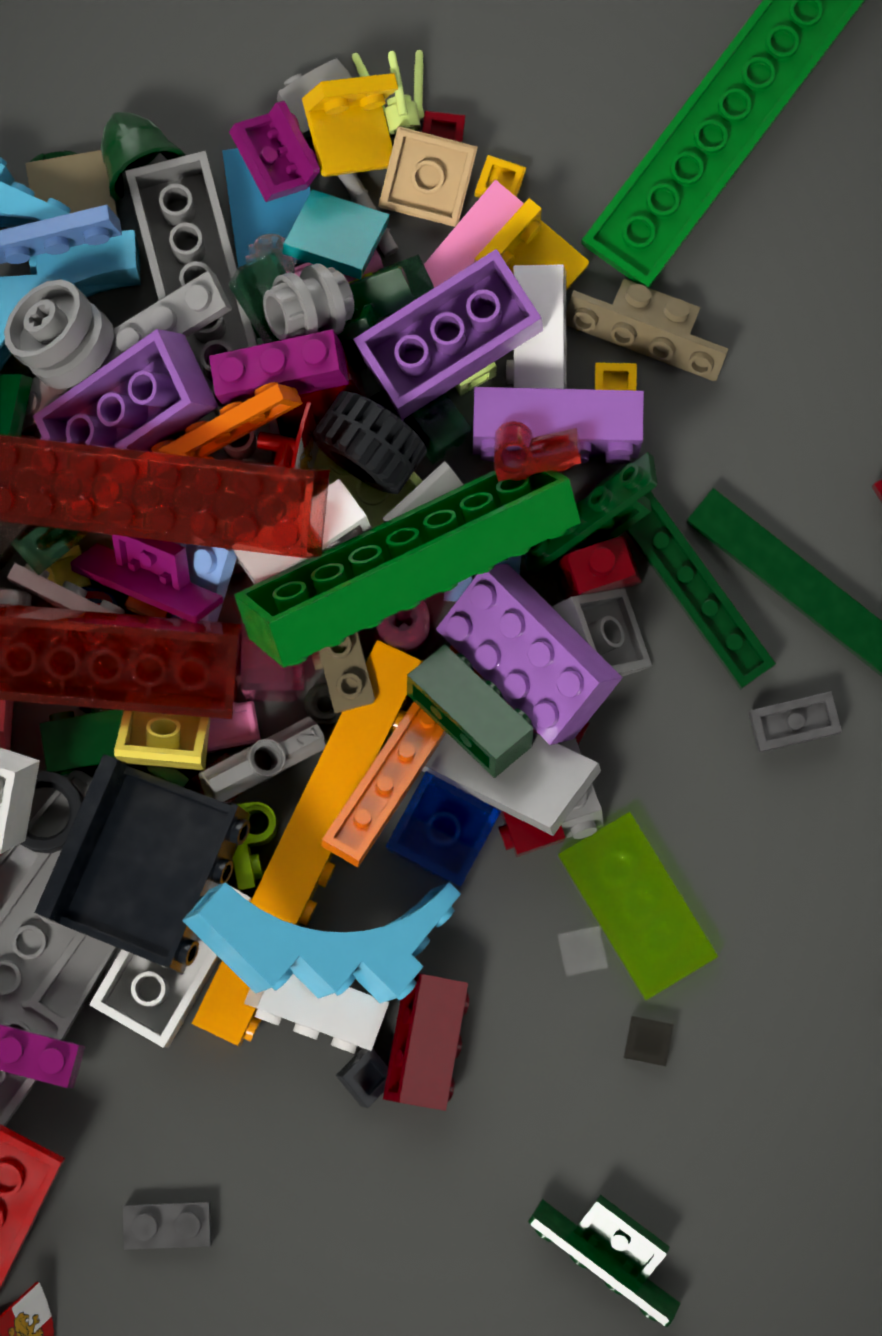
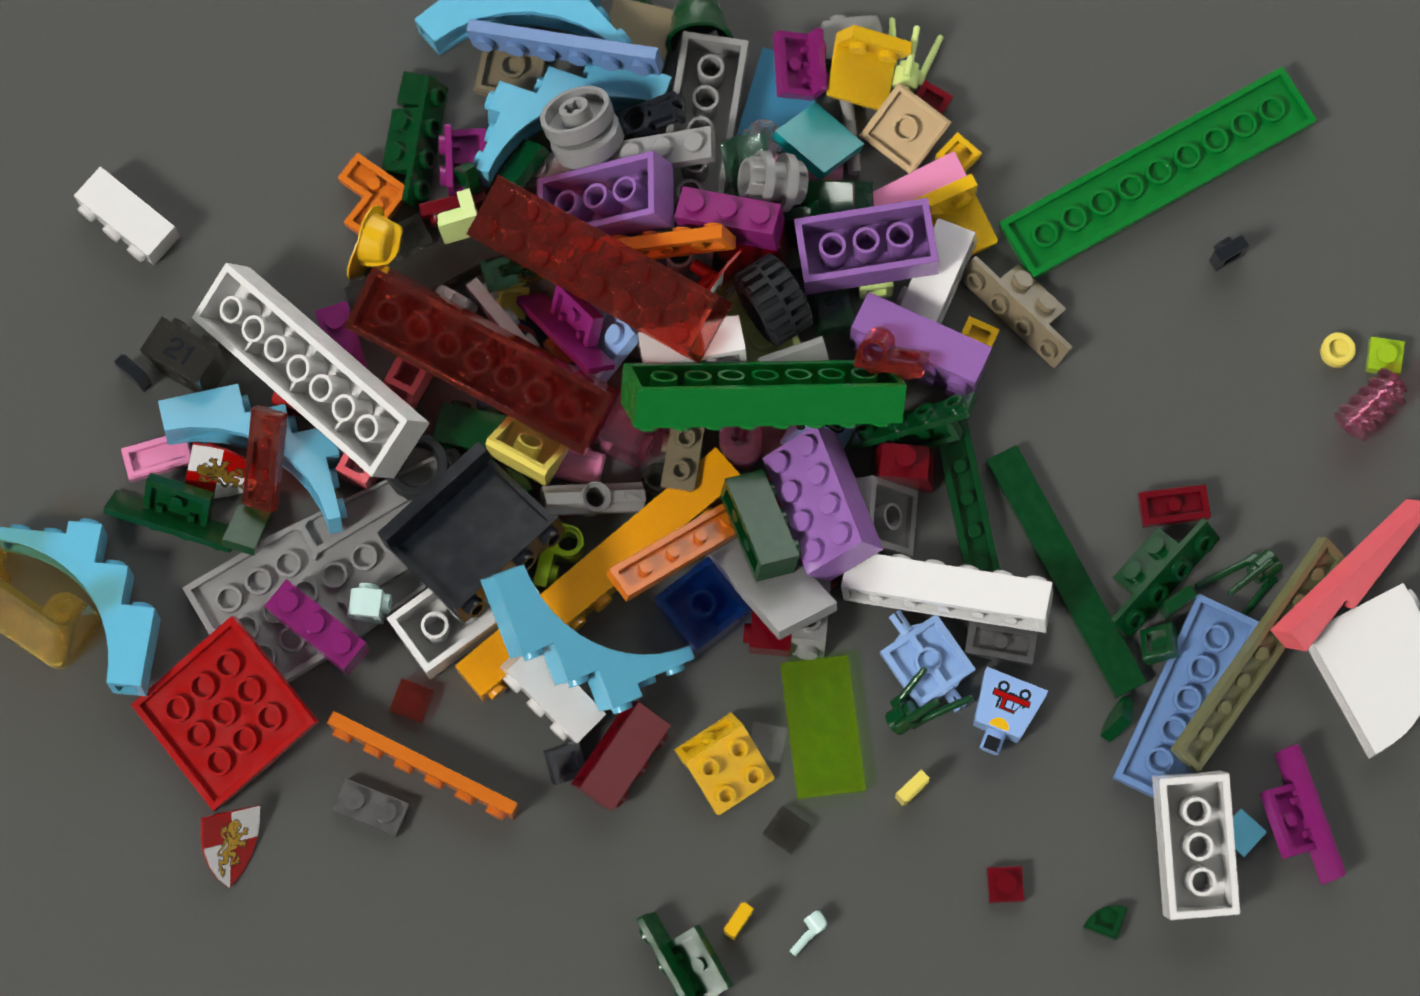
camera: 25 degrees right, 5 degrees down
none -> orange plate [327,711,520,821]
none -> light aqua plate [347,583,392,624]
none -> clear red plate [389,678,435,724]
none -> black piece [614,91,686,140]
none -> yellow bracket [674,712,774,815]
none -> yellow tile [724,902,754,941]
none -> light aqua hand [790,911,827,956]
none -> white brick [841,553,1053,633]
none -> light blue plate [880,610,976,713]
none -> dark green plant [885,666,974,735]
none -> light yellow tile [895,769,930,806]
none -> light blue torso [973,667,1048,755]
none -> black plate [1209,235,1249,272]

